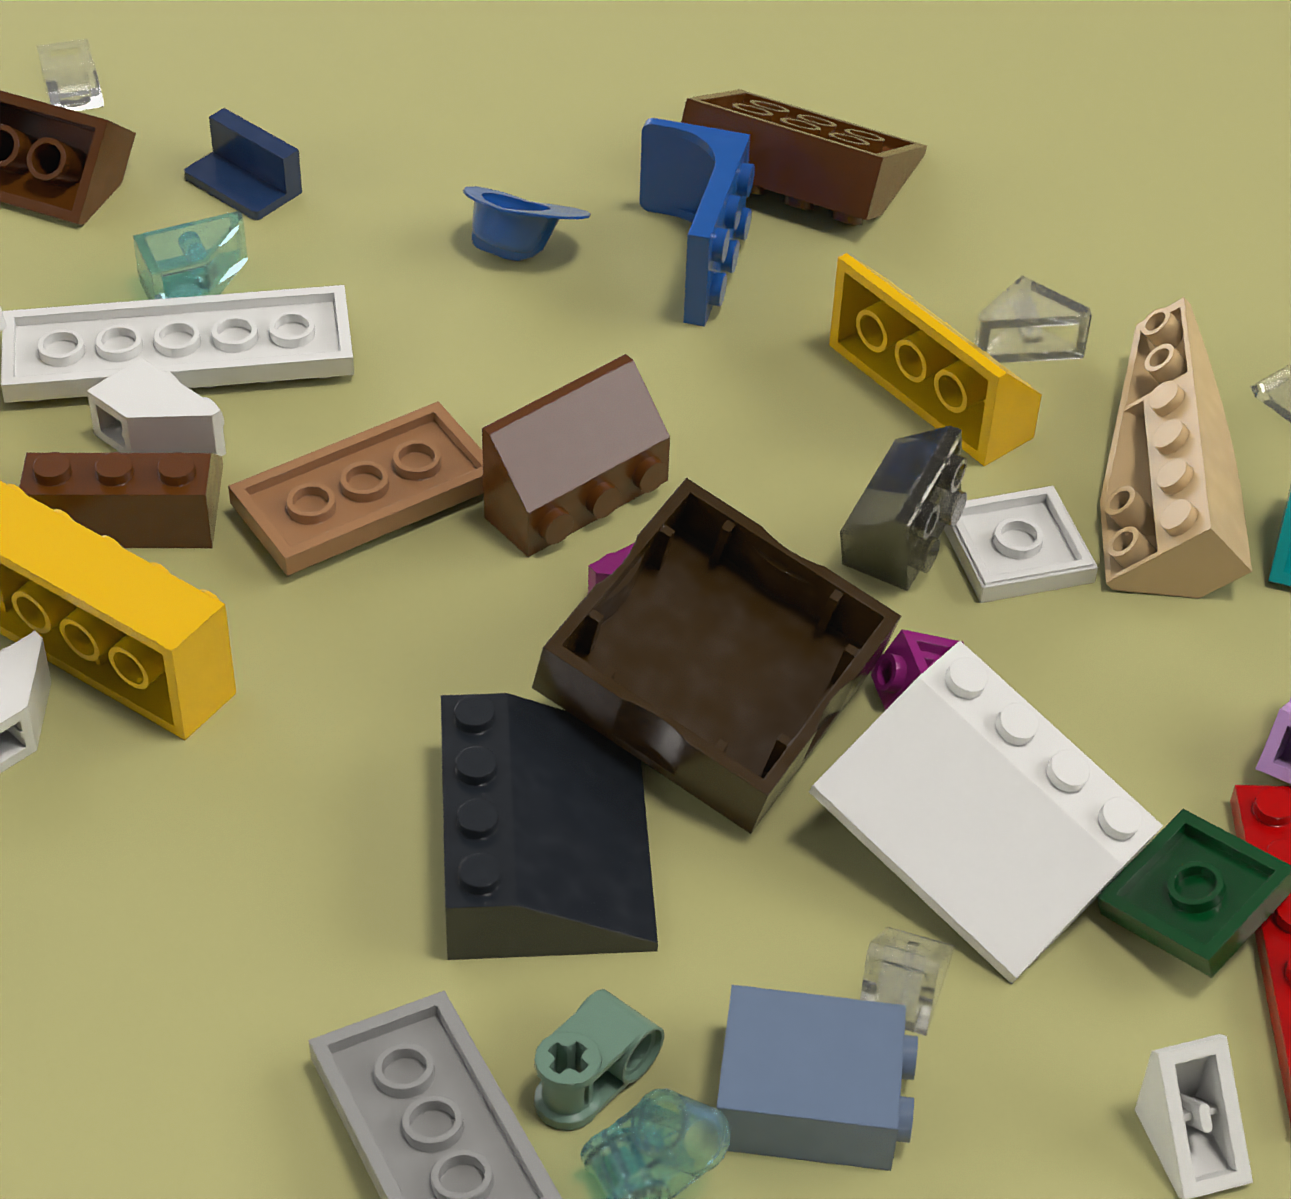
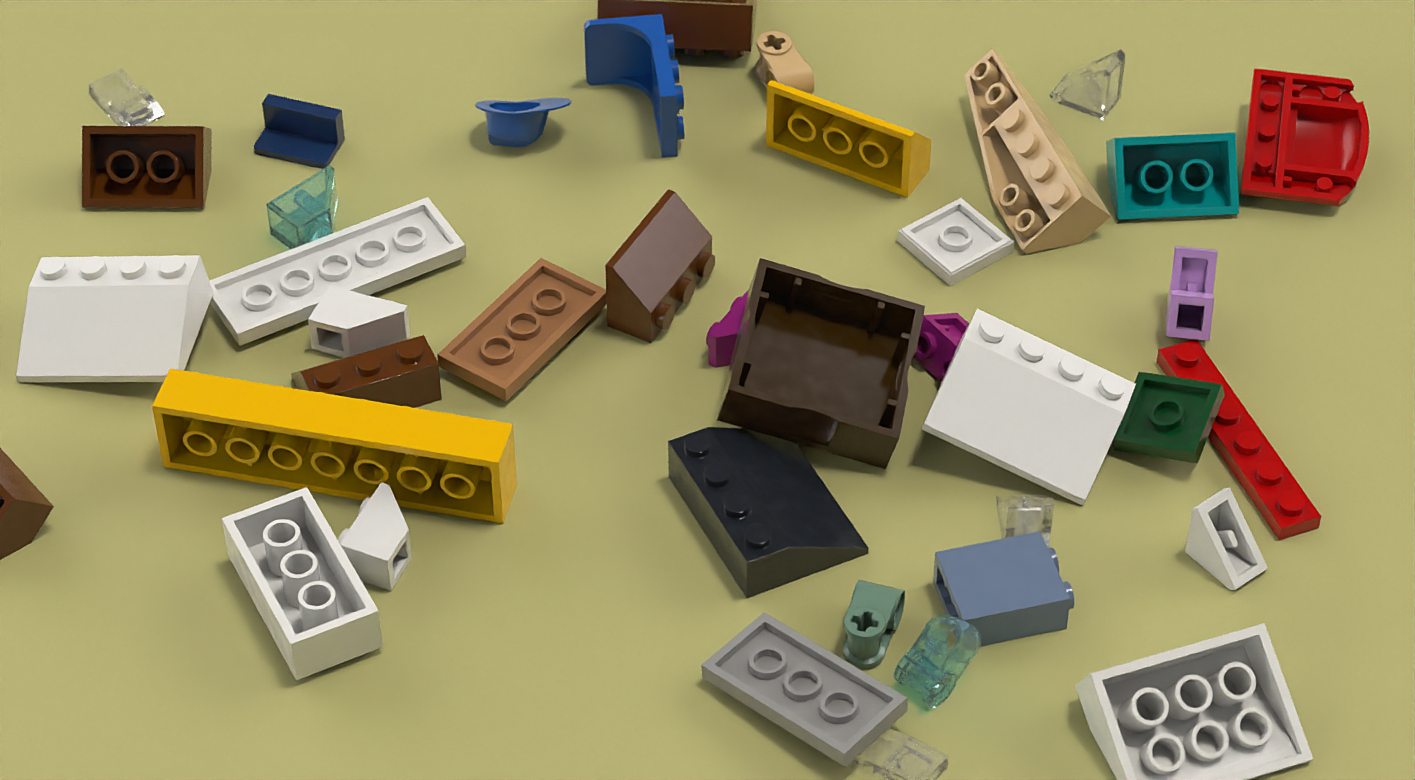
camera: 20 degrees left, 0 degrees up
clear smoke slope [840,425,967,591] -> none
clear slope [974,275,1092,363] -> none
none -> tan piece [755,31,815,94]

